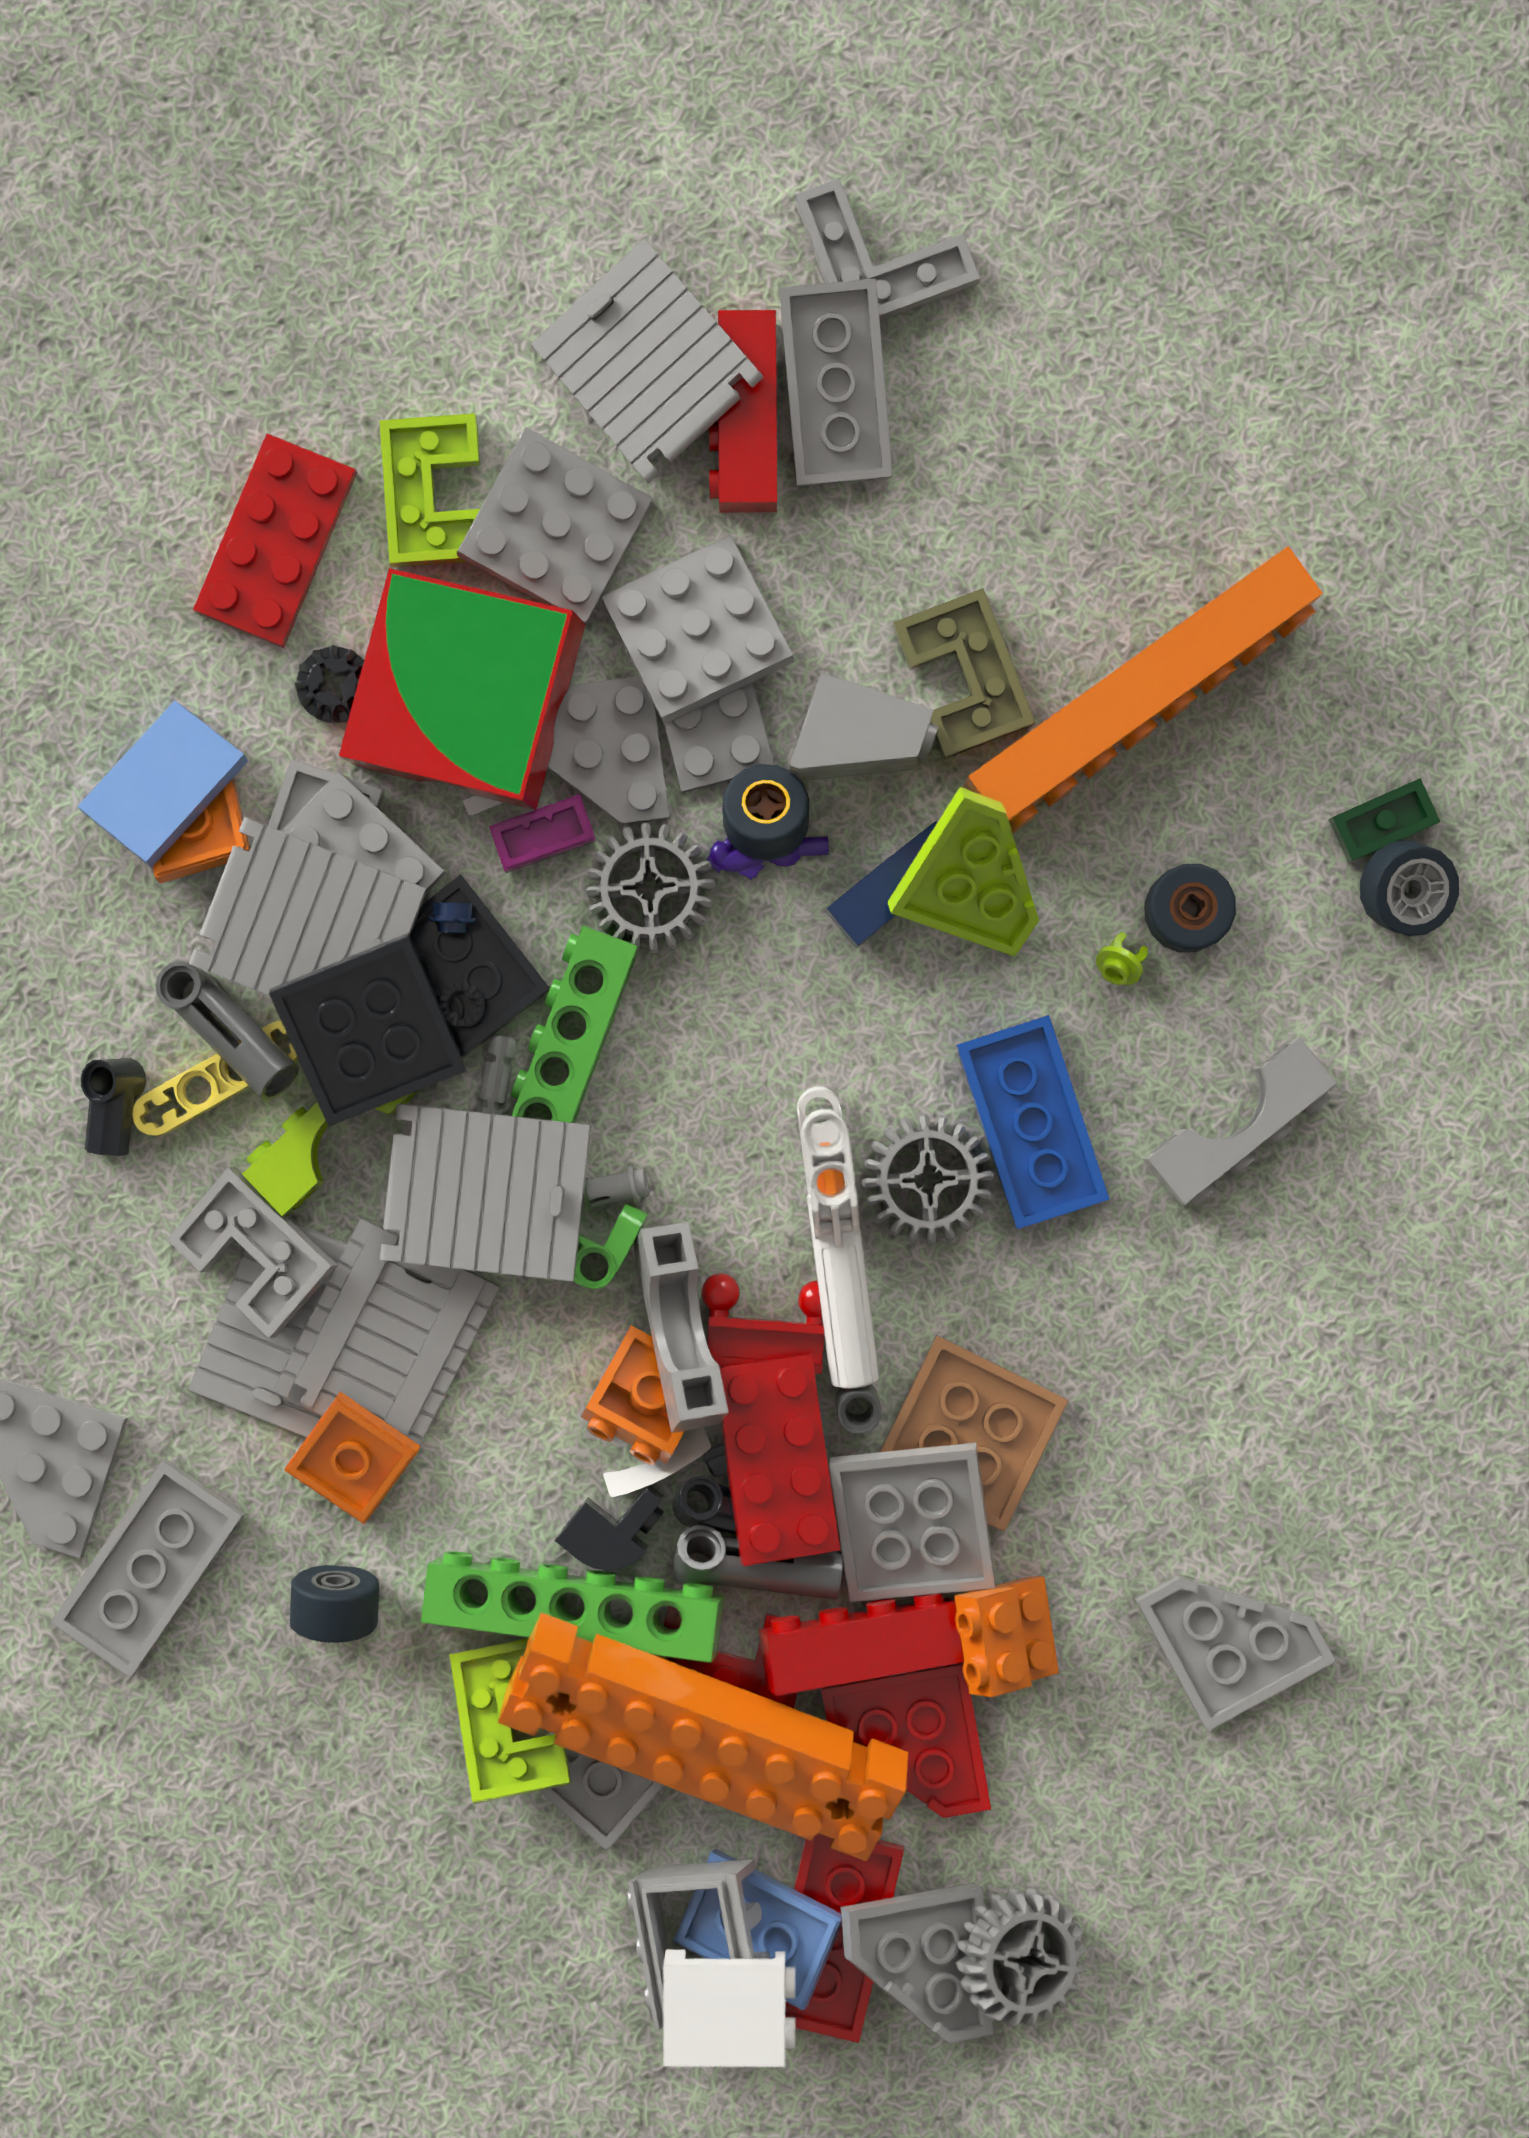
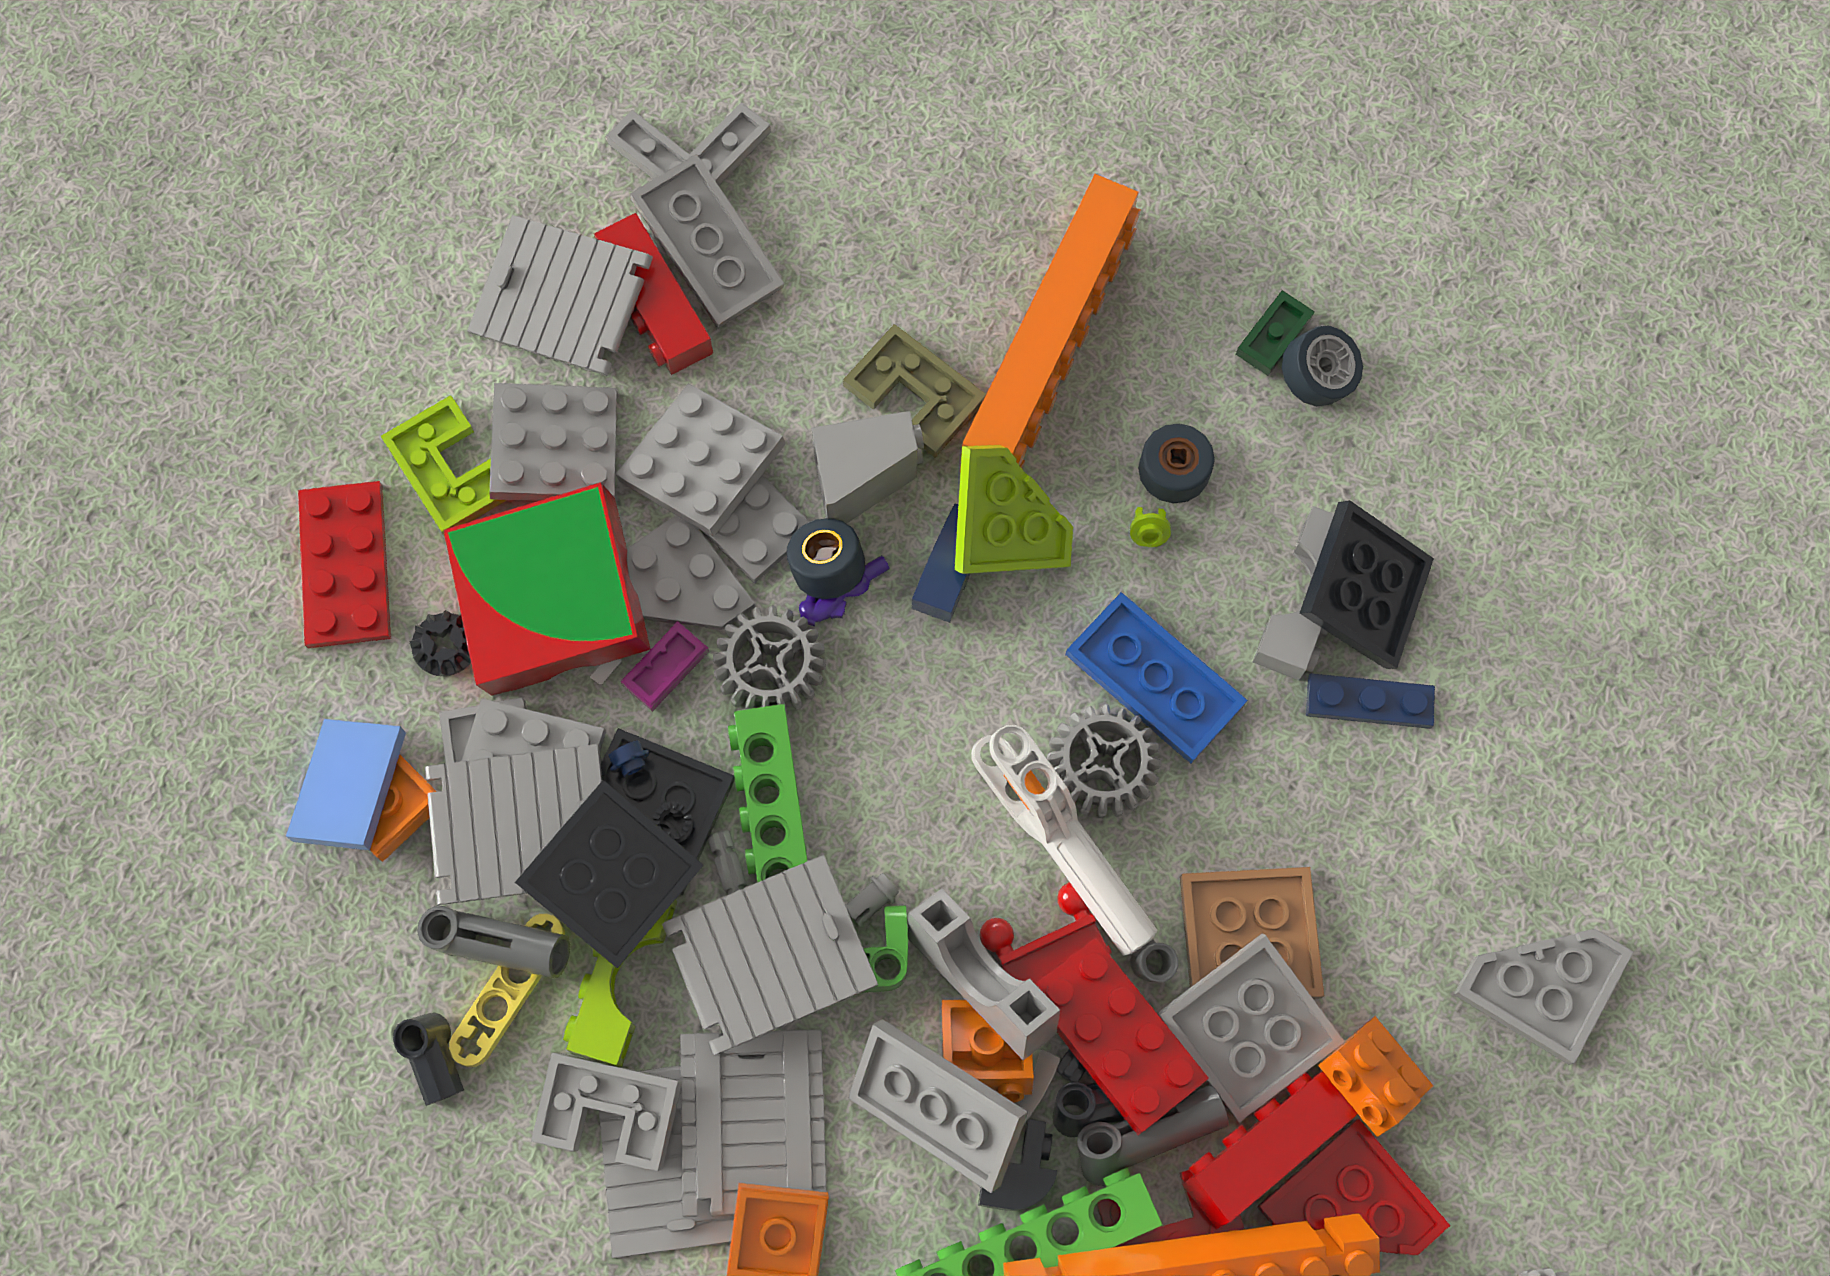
camera: 30 degrees left, 15 degrees down
none -> light grey plate [848,1019,1028,1193]
none -> black plate [1299,500,1434,669]
none -> dark blue plate [1306,673,1435,729]

